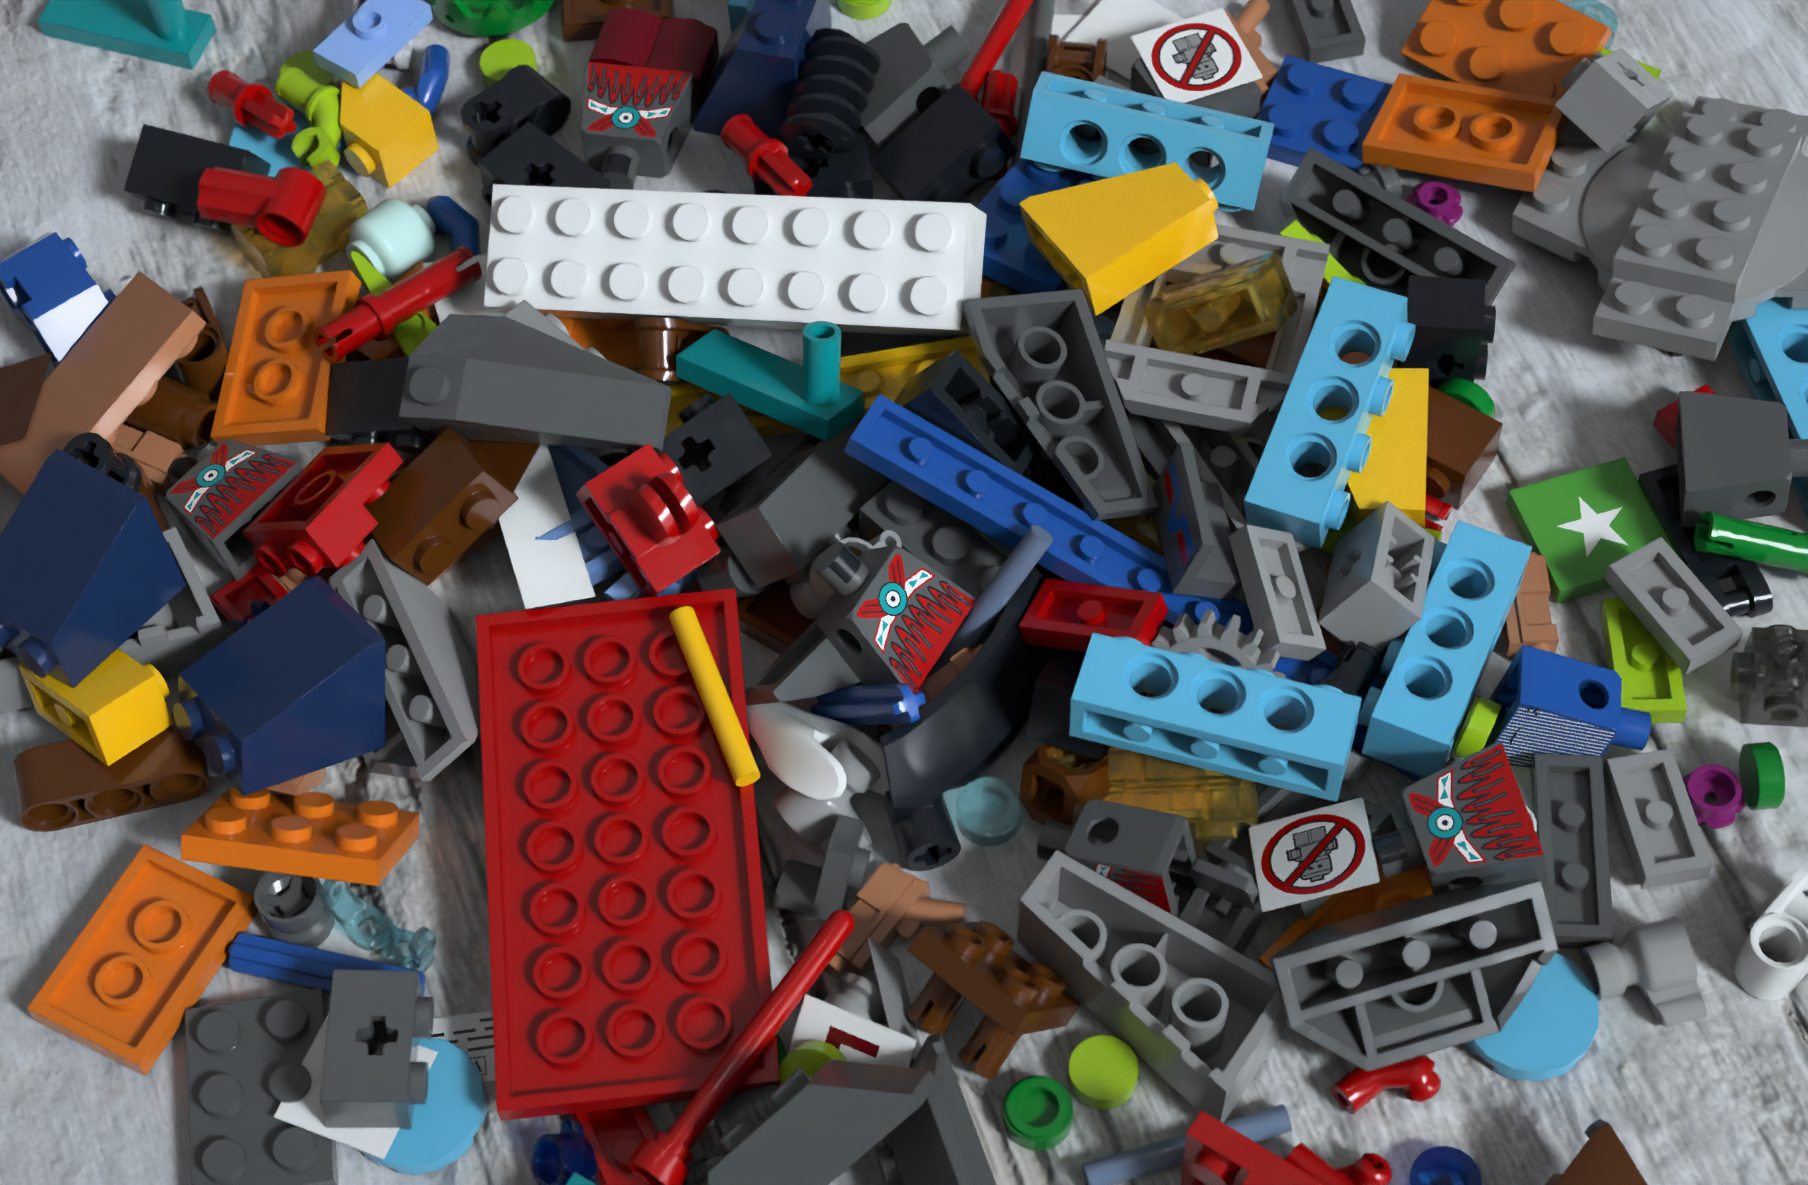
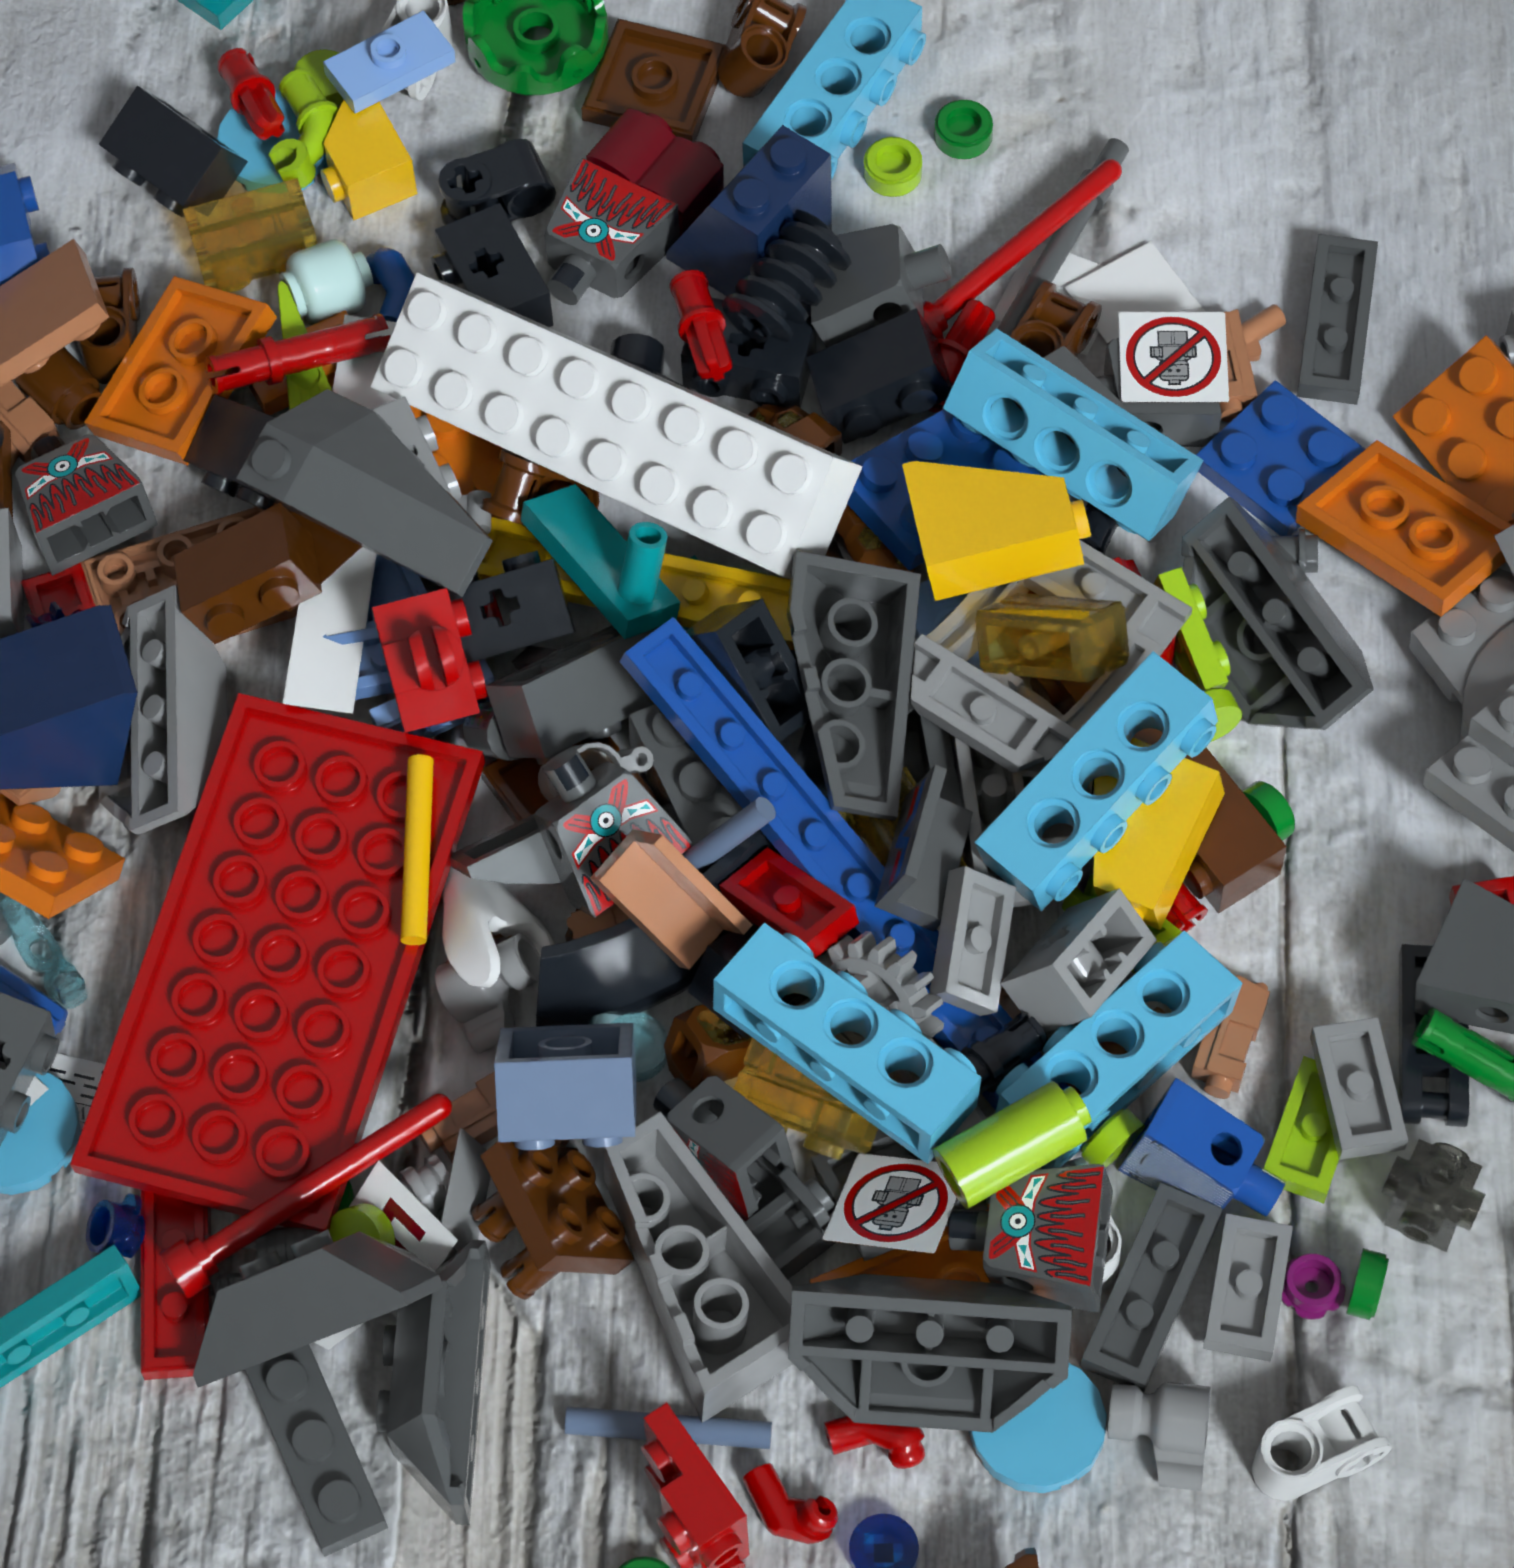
camera: 20 degrees right, 5 degrees up
red piece [196,166,327,247] -> none
red plate [243,442,404,577] -> none
blue arm [401,44,450,116] -> none
lime tile [479,39,538,88] -> none
dark grey bracket [773,814,871,920] -> none
blue axle [810,683,926,725] -> none
green tile [1003,1075,1073,1151] -> none
lime tile [1068,1035,1139,1110] -> none
black brick [1396,275,1496,389] -> none
magenta plate [1405,181,1463,227] -> none
bright green tile [1506,457,1676,603] -> none
none -> sand blue brick [494,1023,637,1150]
none -> nougat panel [590,829,752,969]
none -> lime brick [933,1081,1092,1209]

